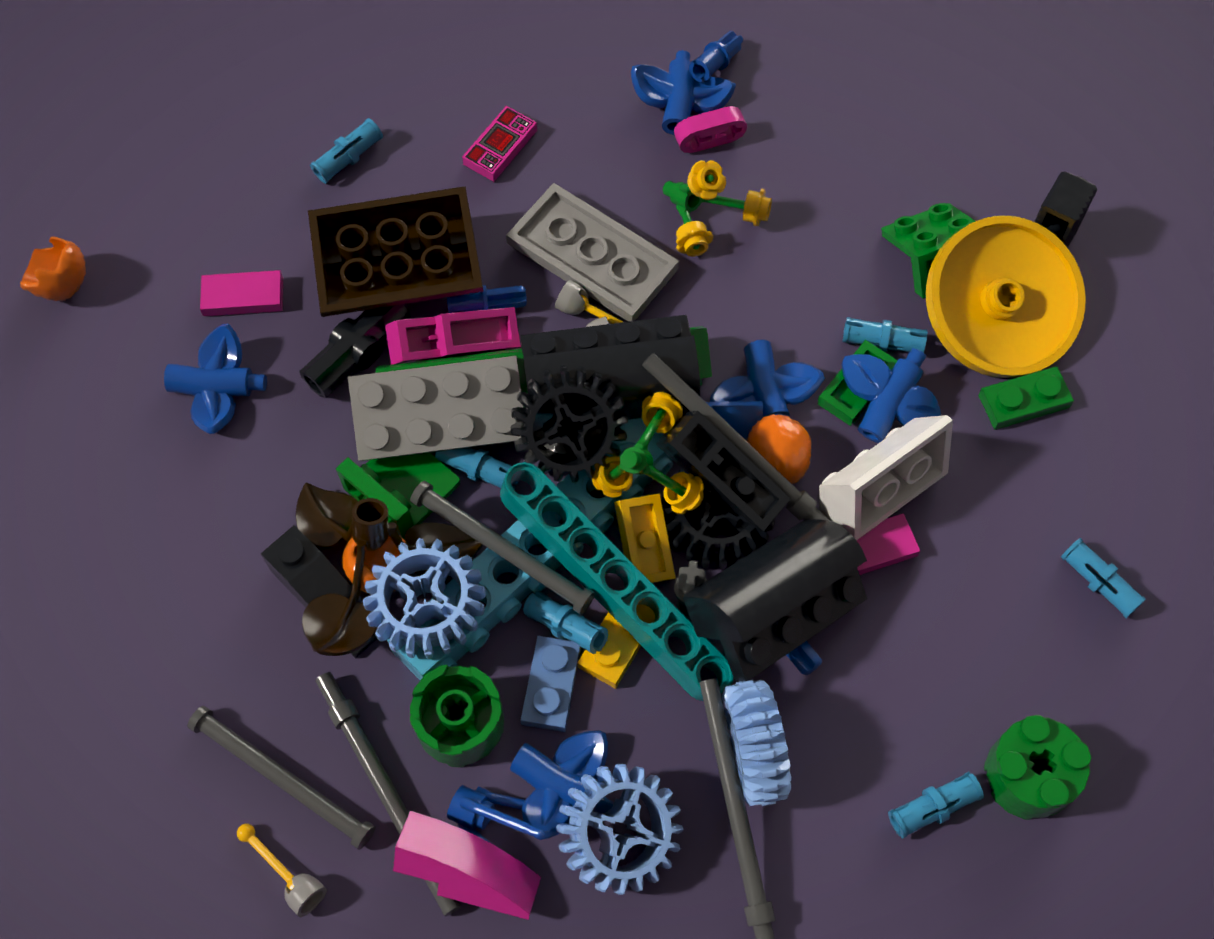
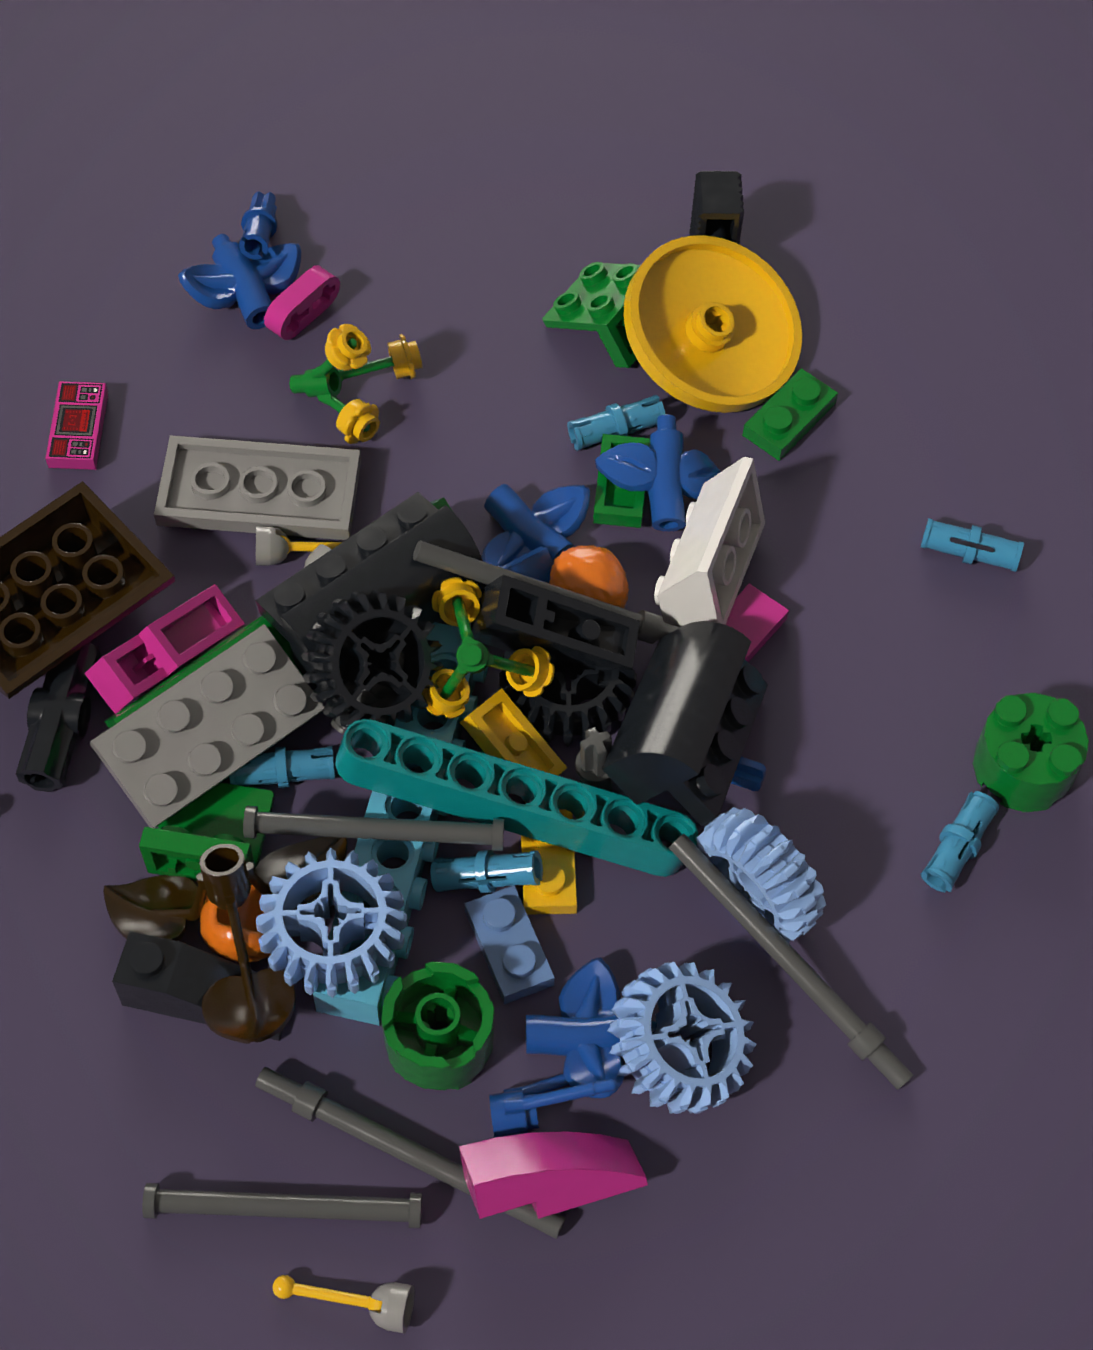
camera: 35 degrees left, 5 degrees down
blue axle [447,285,527,313] -> none

